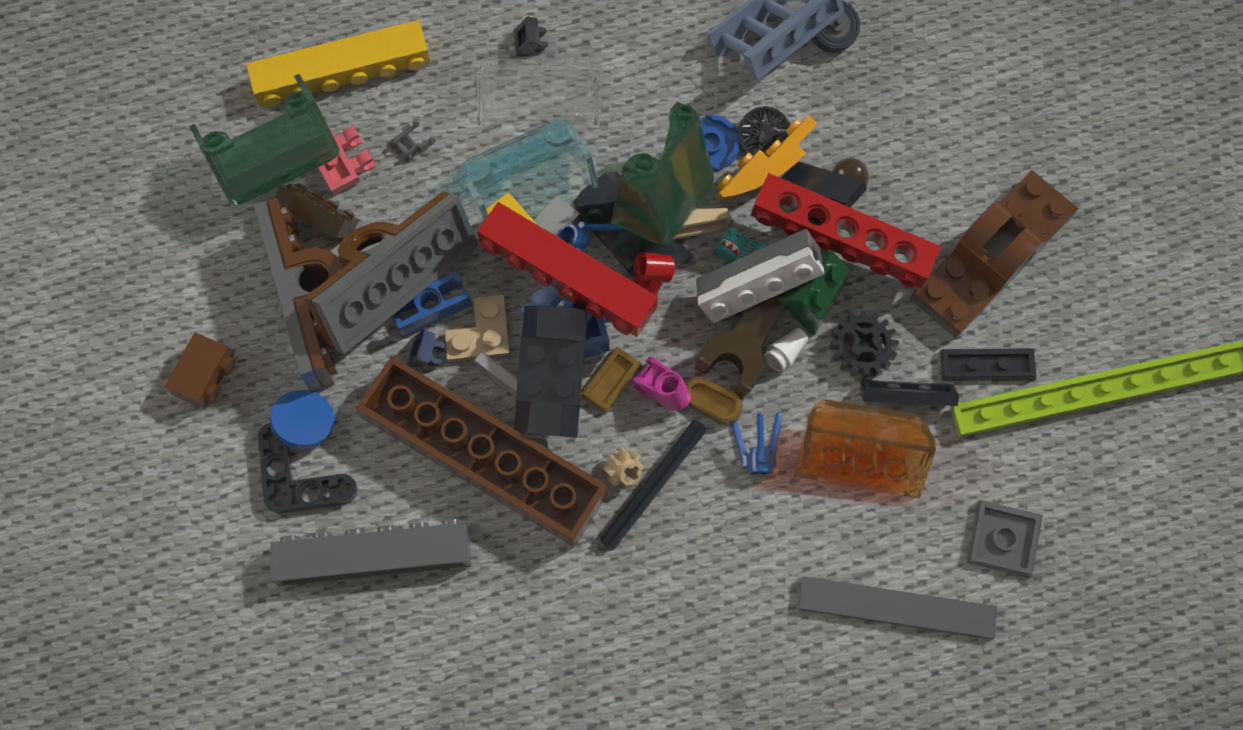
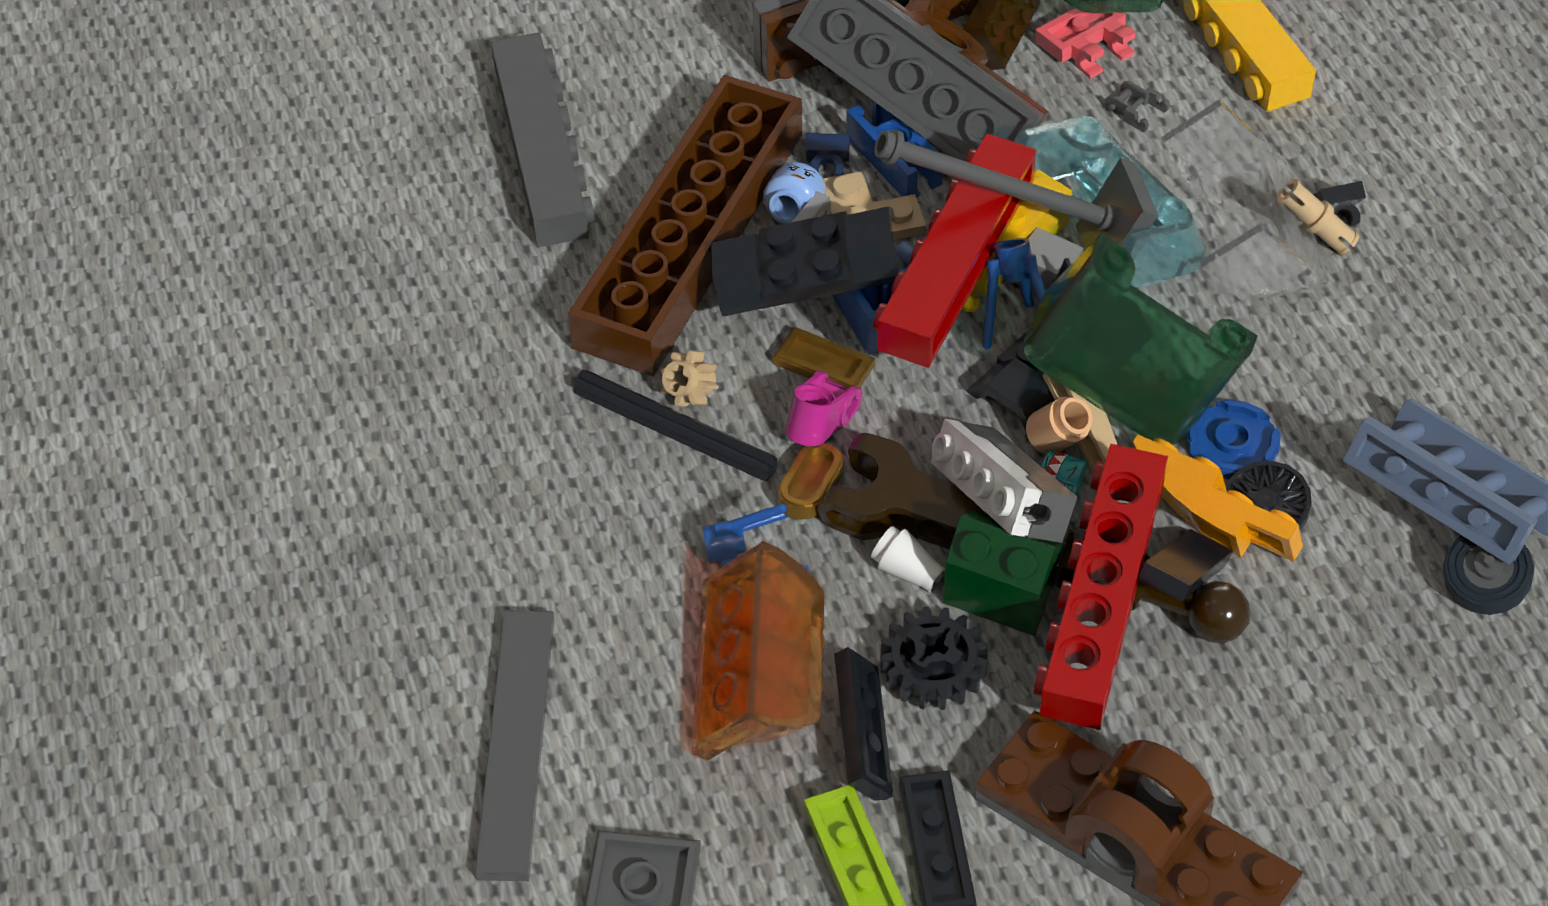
camera: 85 degrees right, 20 degrees down
black beam [258,423,358,514] -> none
blue tile [270,390,335,450] -> none
red piece [633,252,675,296] -> none
none -> light blue head [763,162,826,224]
none -> dark grey tile [874,129,1158,284]
none -> light nougat brick [1026,396,1093,454]
none -> tan pin [1277,179,1359,256]

